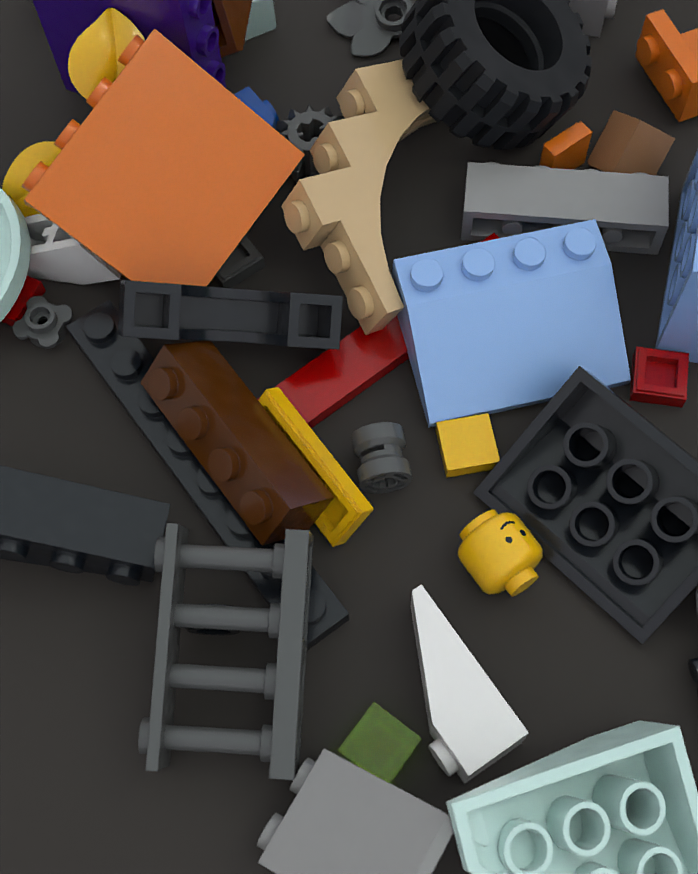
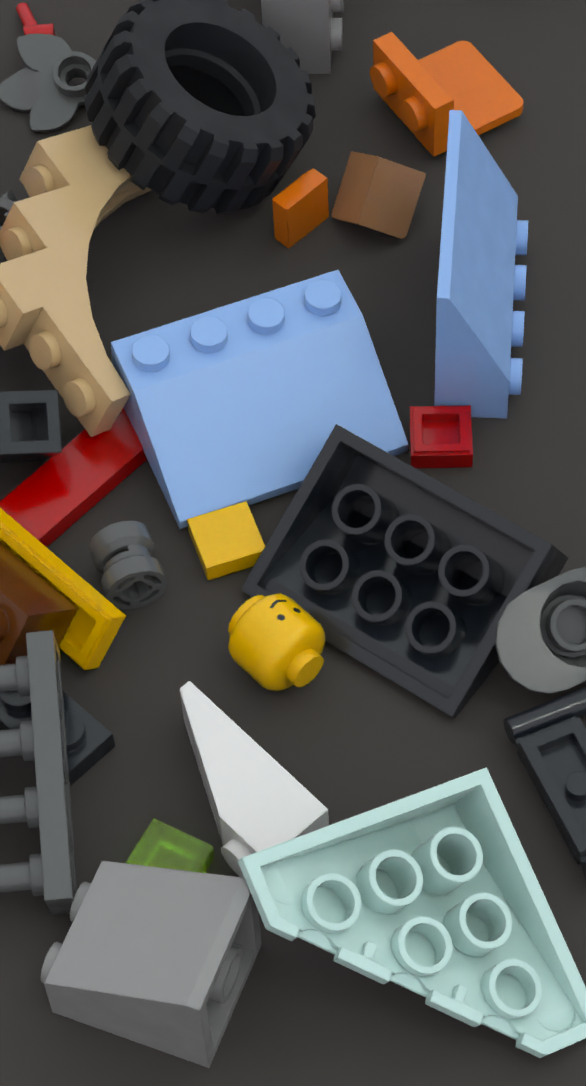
camera: 10 degrees left, 10 degrees down
light grey brick [461,162,669,255] -> none

